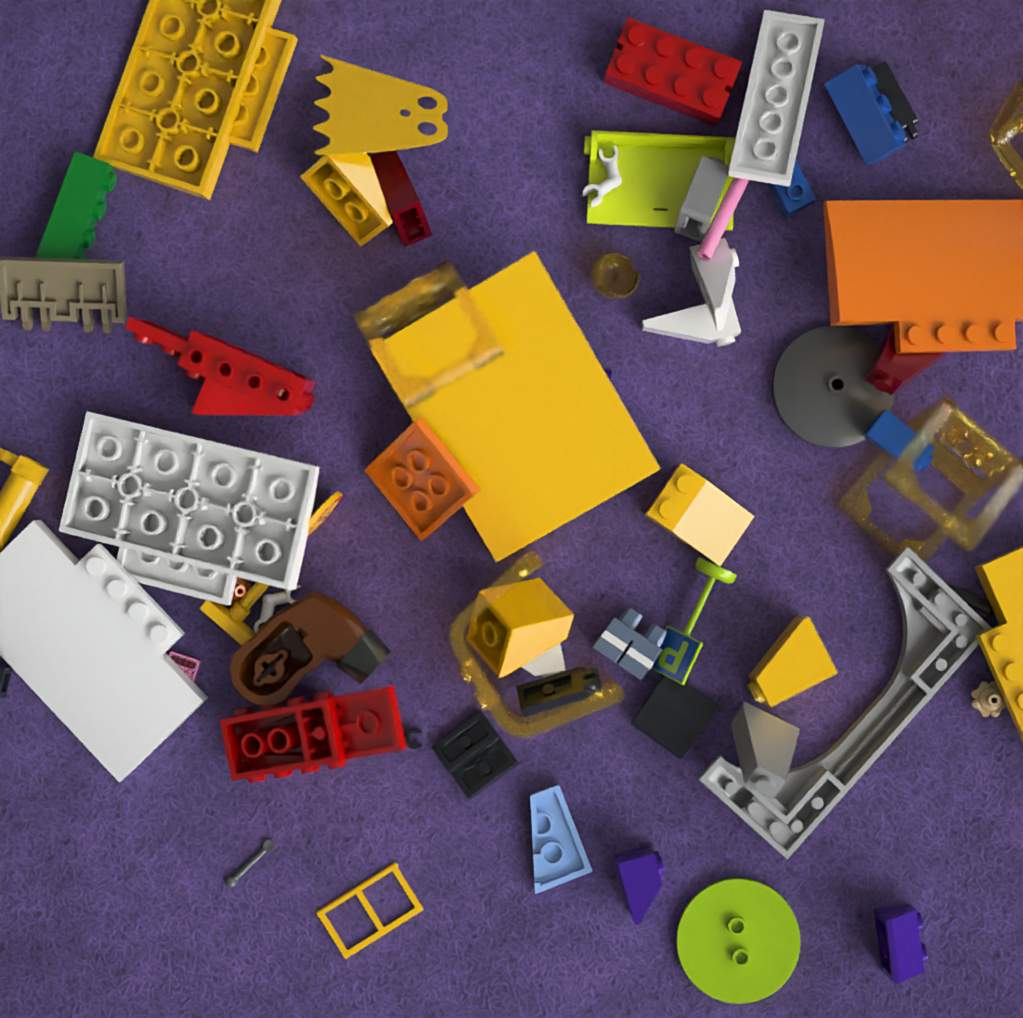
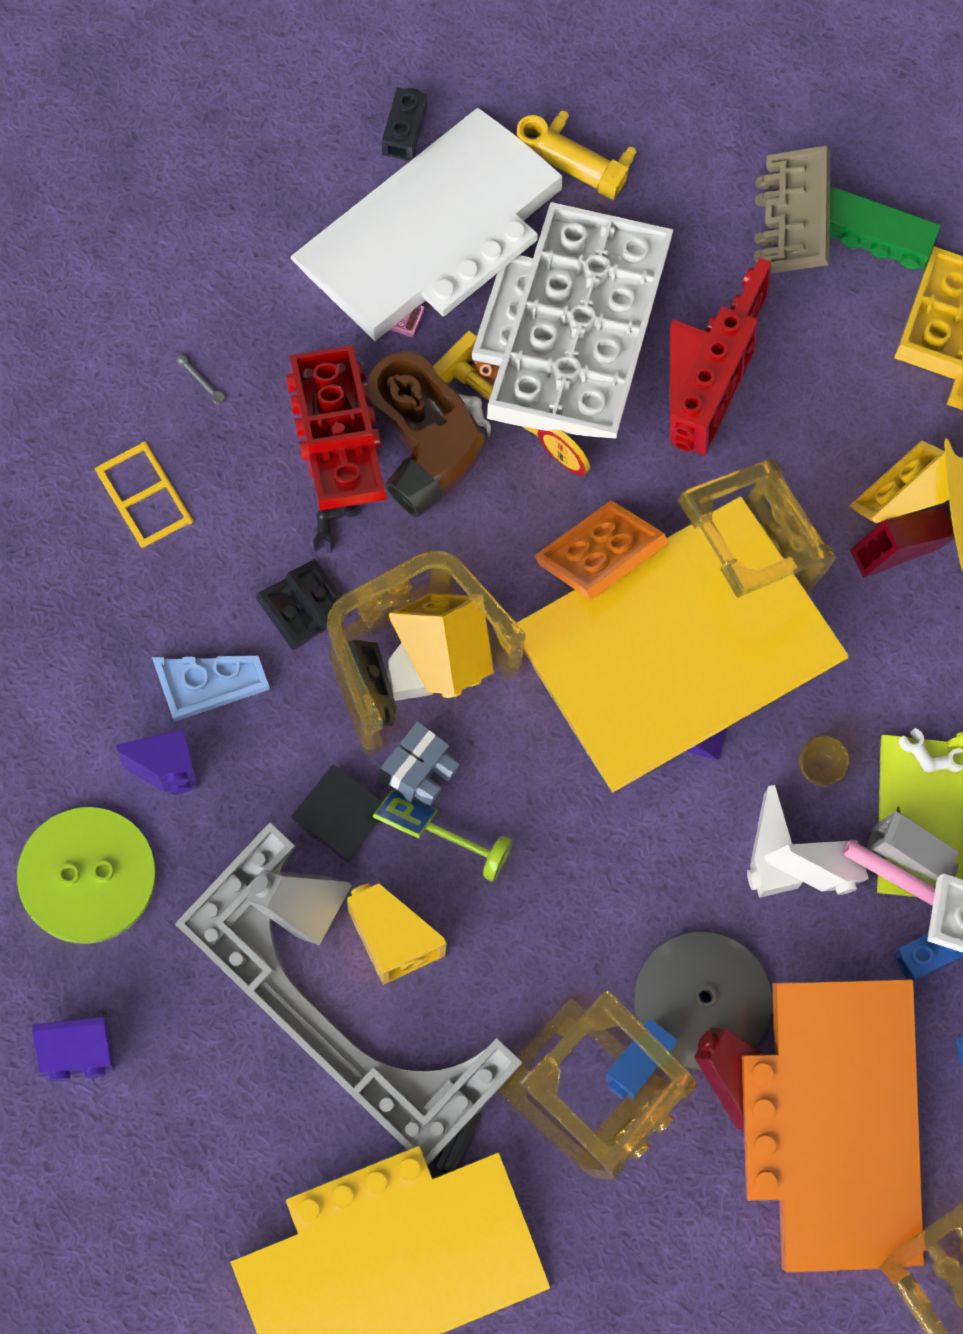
camera: 85 degrees right, 15 degrees down
yellow slope [644,463,754,567] -> none
tan plant [971,681,1007,717] -> none

